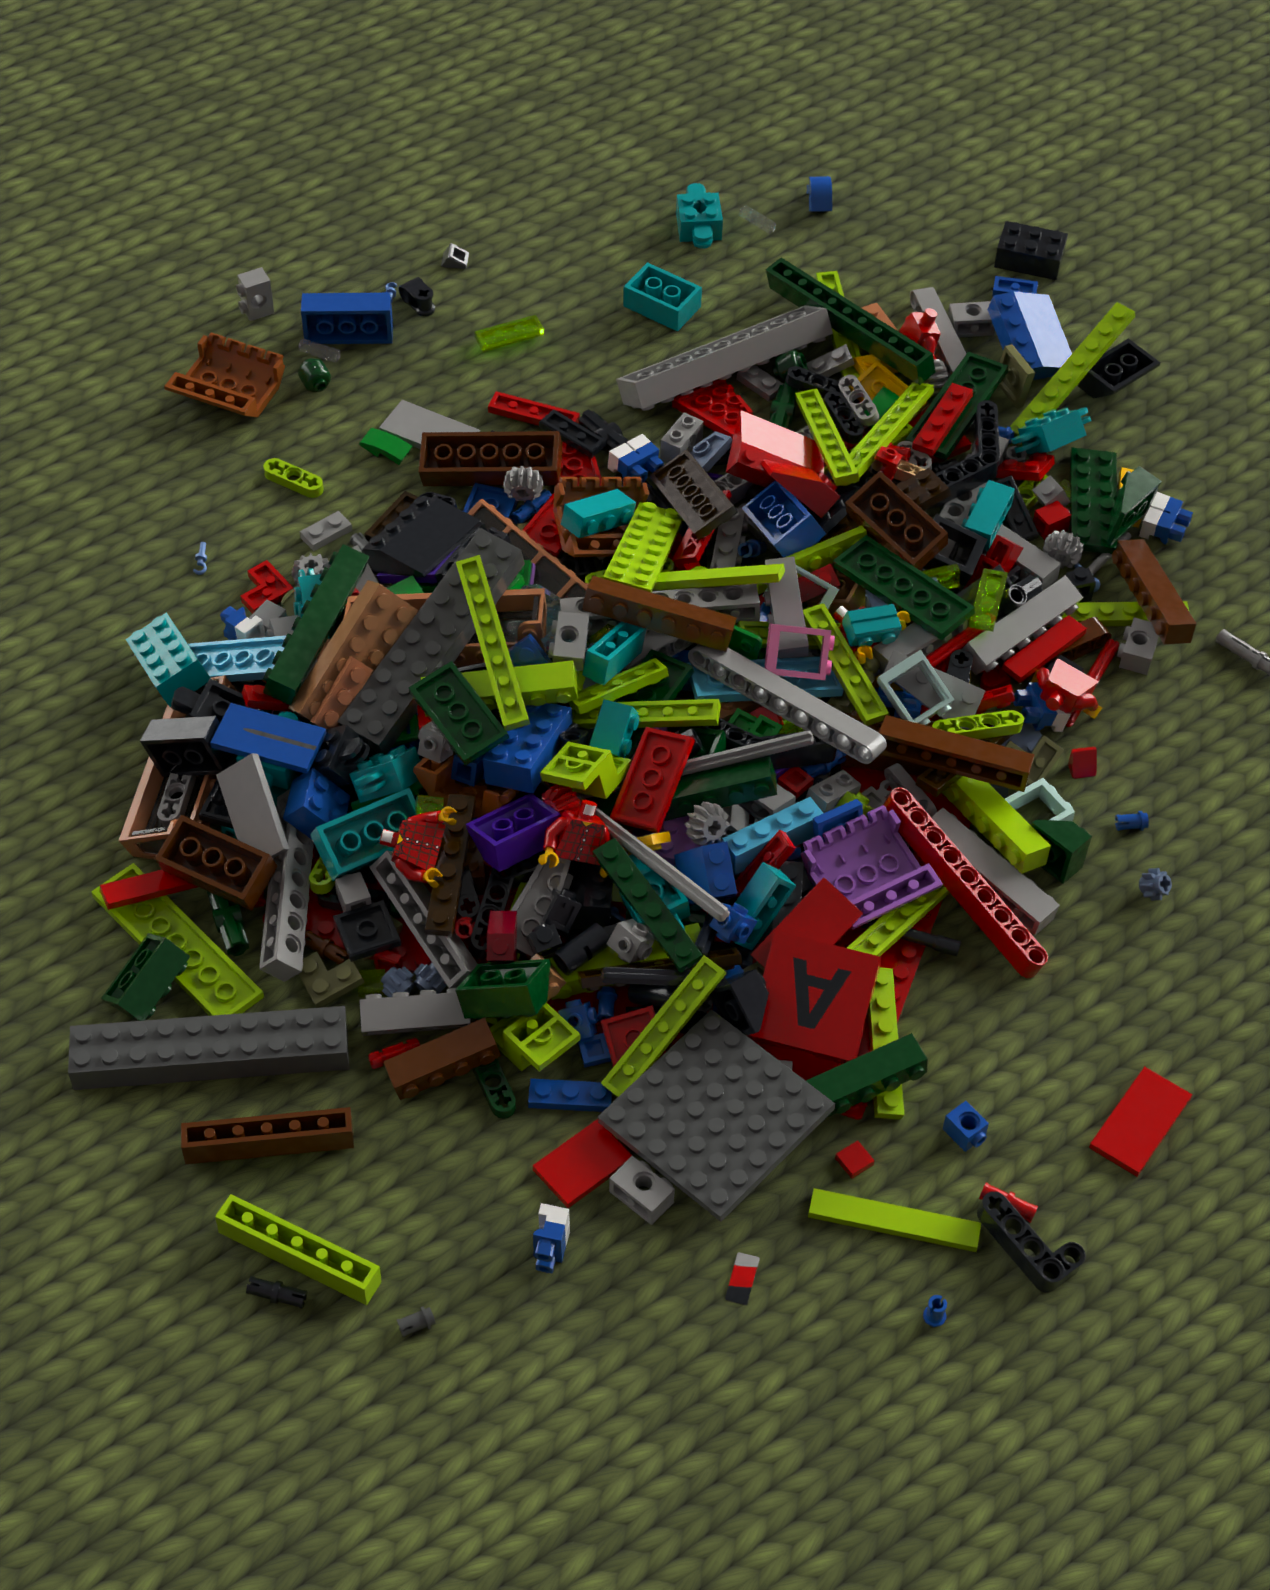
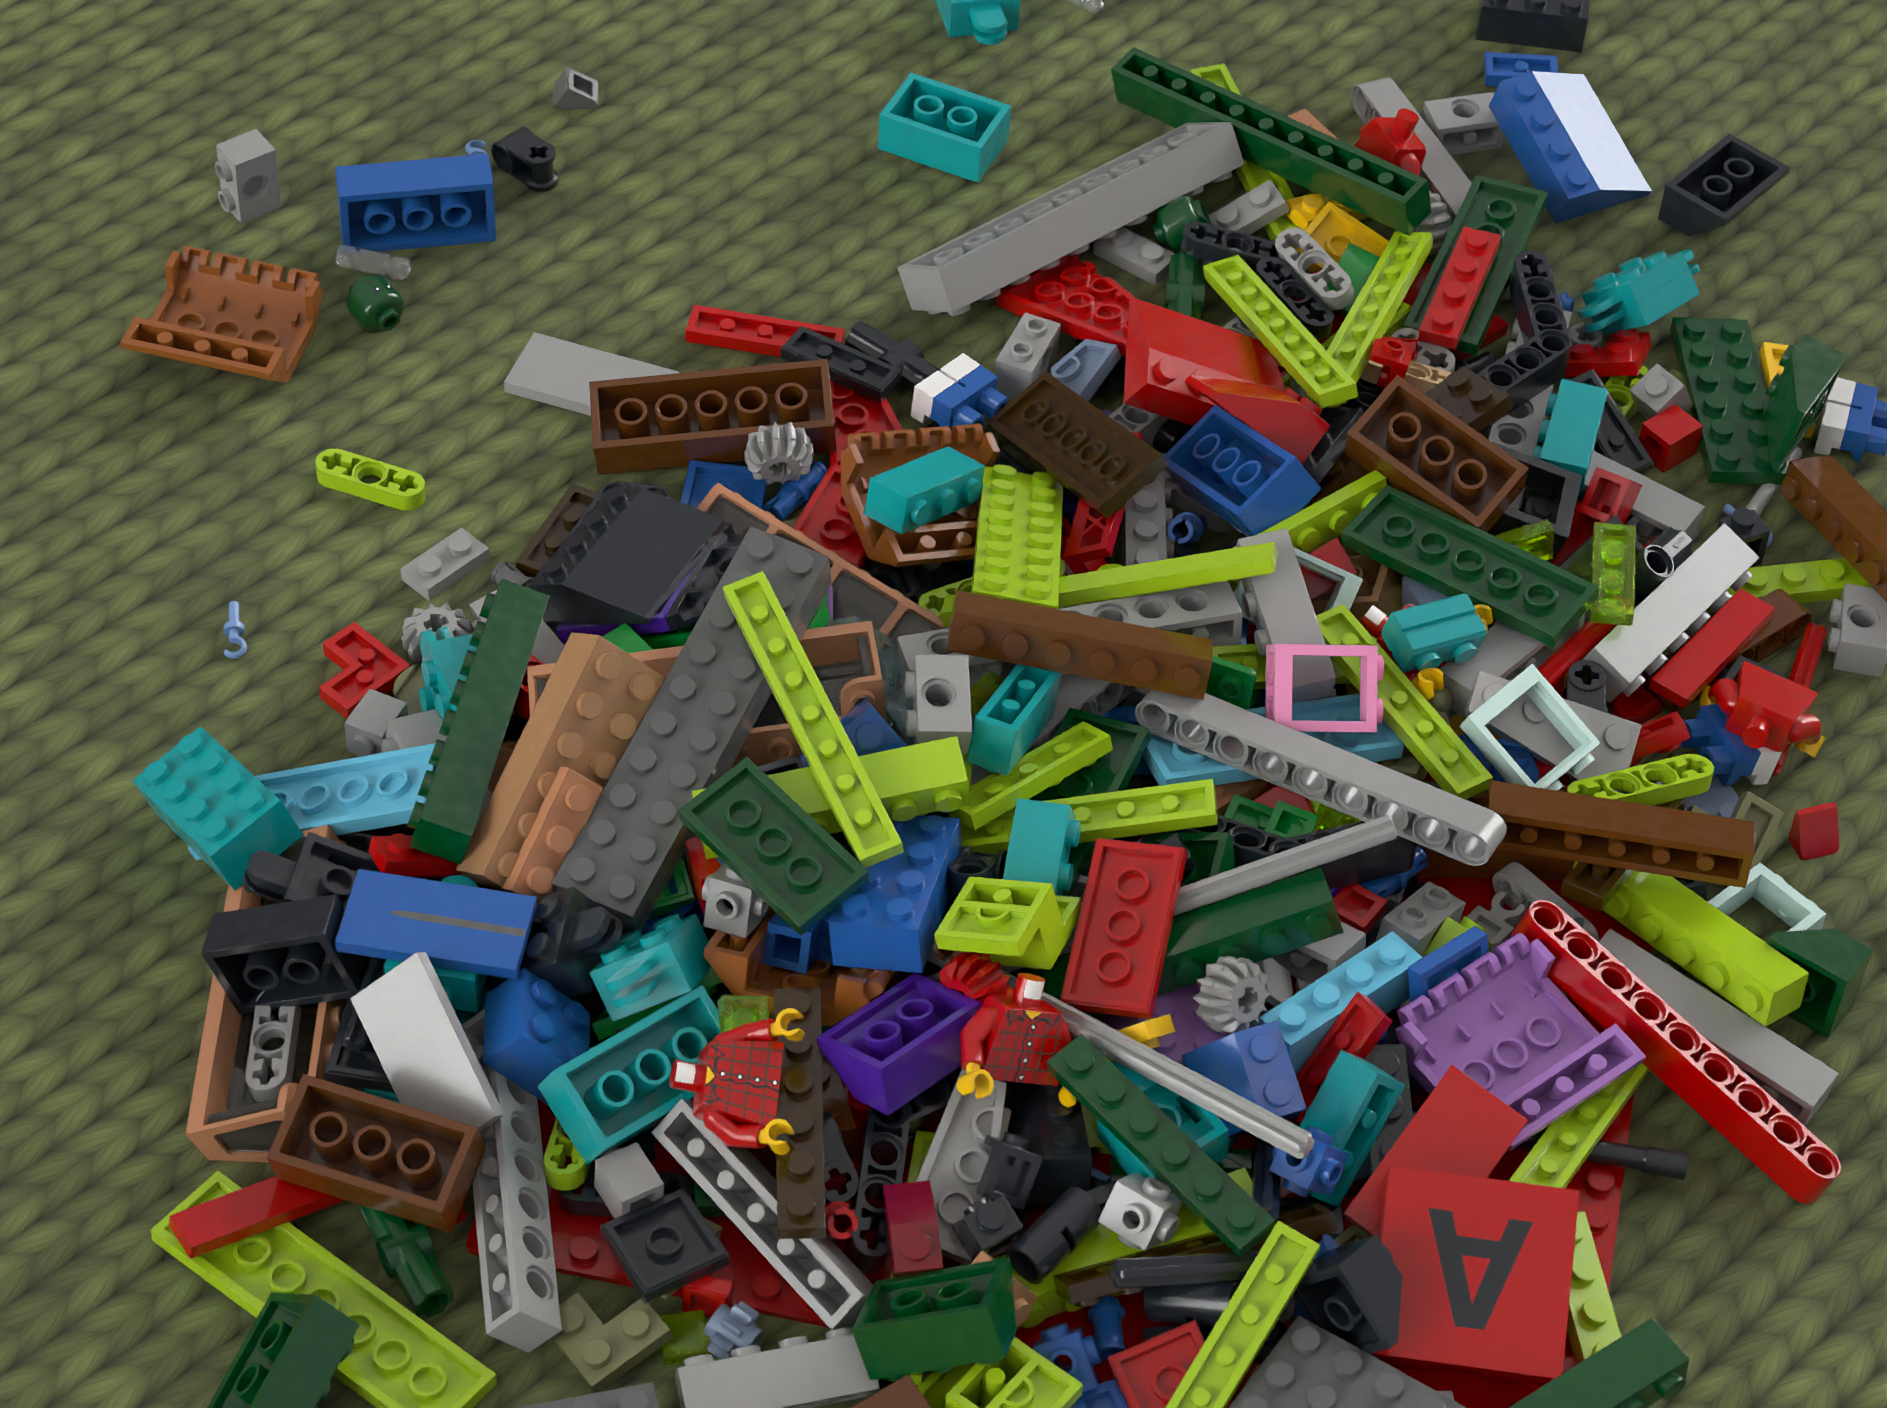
camera: 10 degrees left, 5 degrees down
hips [220,606,266,640] -> none
reddish brown pin [304,930,349,964] -> none
green slope [359,428,412,465] -> none
sand blue gear [413,962,447,994] -> none
clear neon green plate [475,315,544,352] -> none
olive plate [999,344,1035,408] -> none
lime plate [1010,302,1135,437] -> none
light grey gear [1043,530,1084,569] -> none

